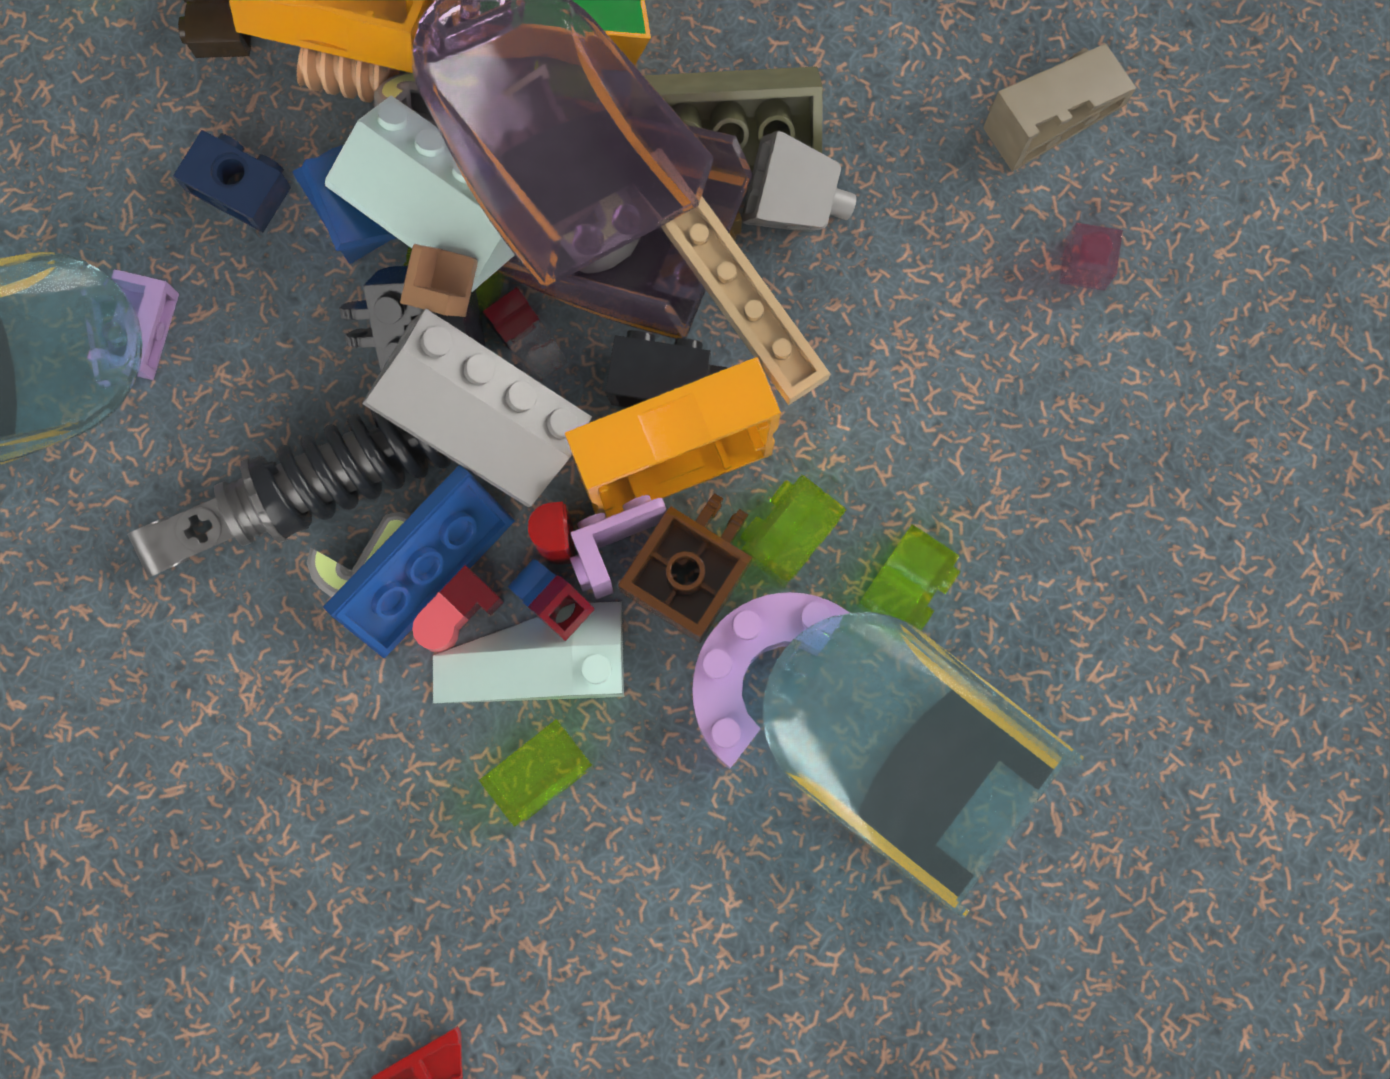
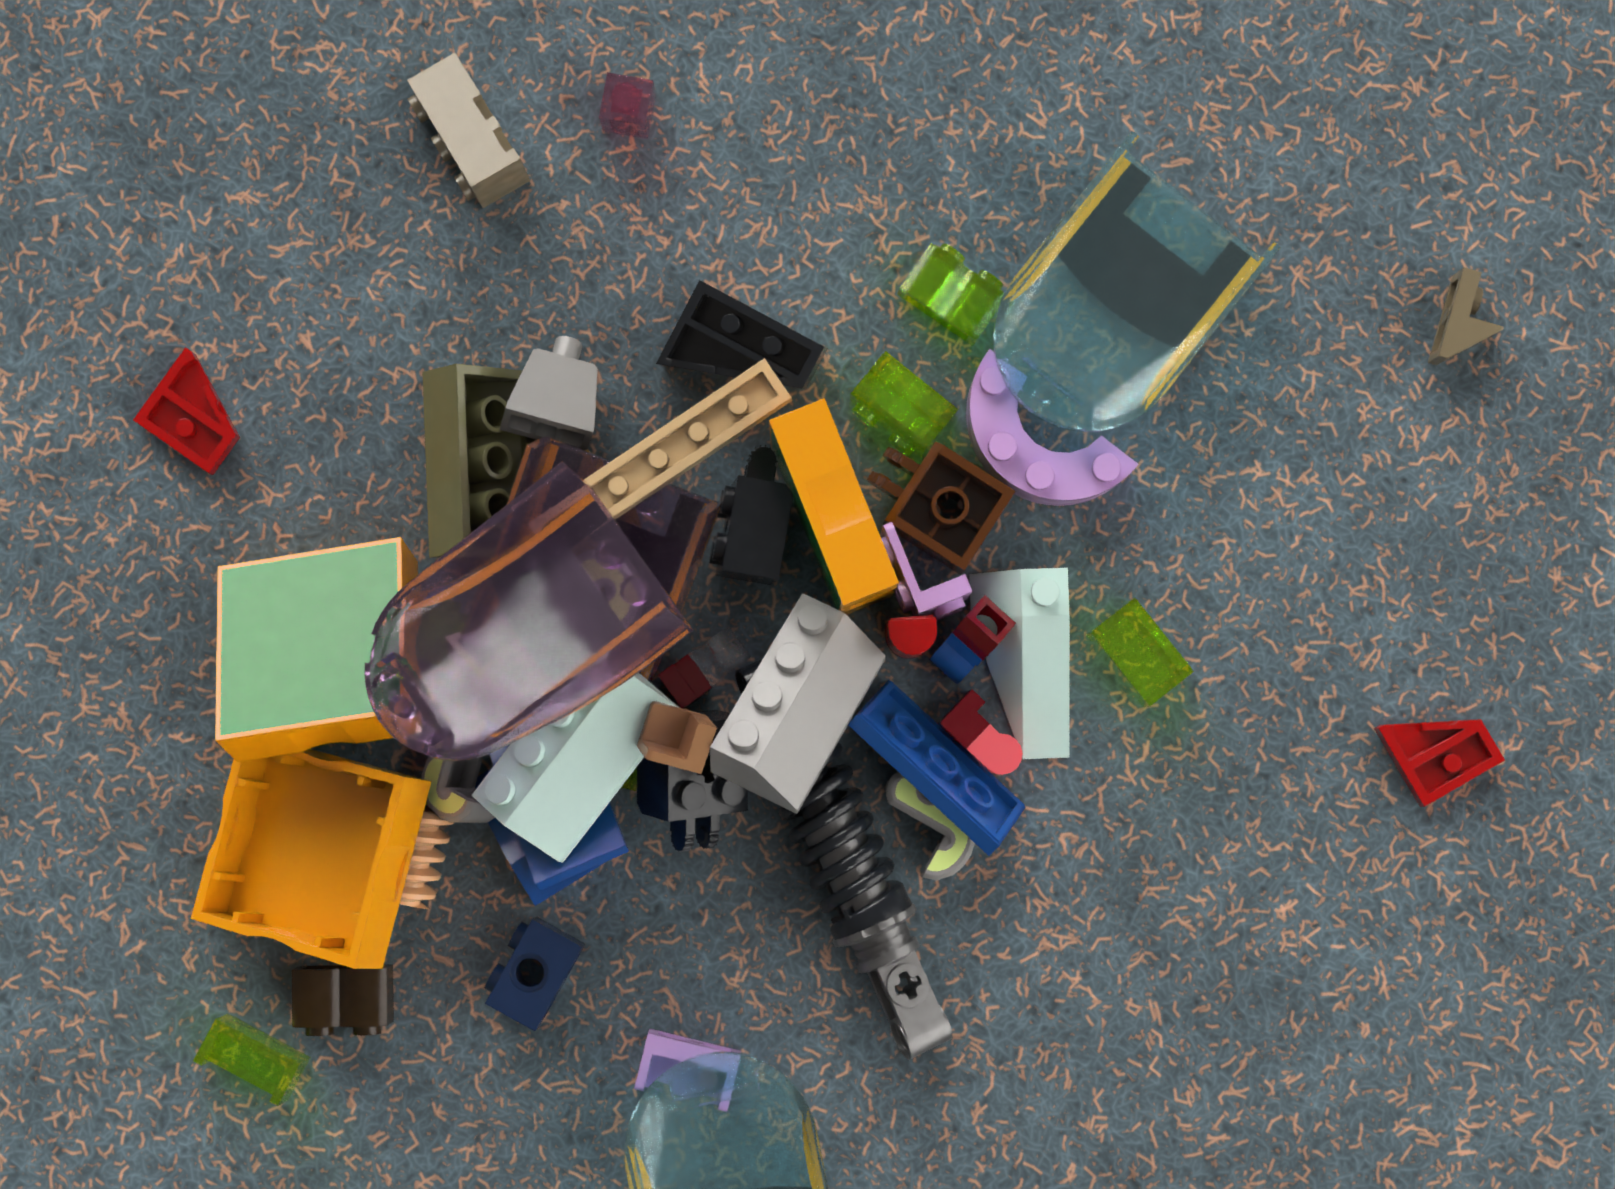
camera: 95 degrees left, 5 degrees up
none -> black wedge [656,280,828,389]

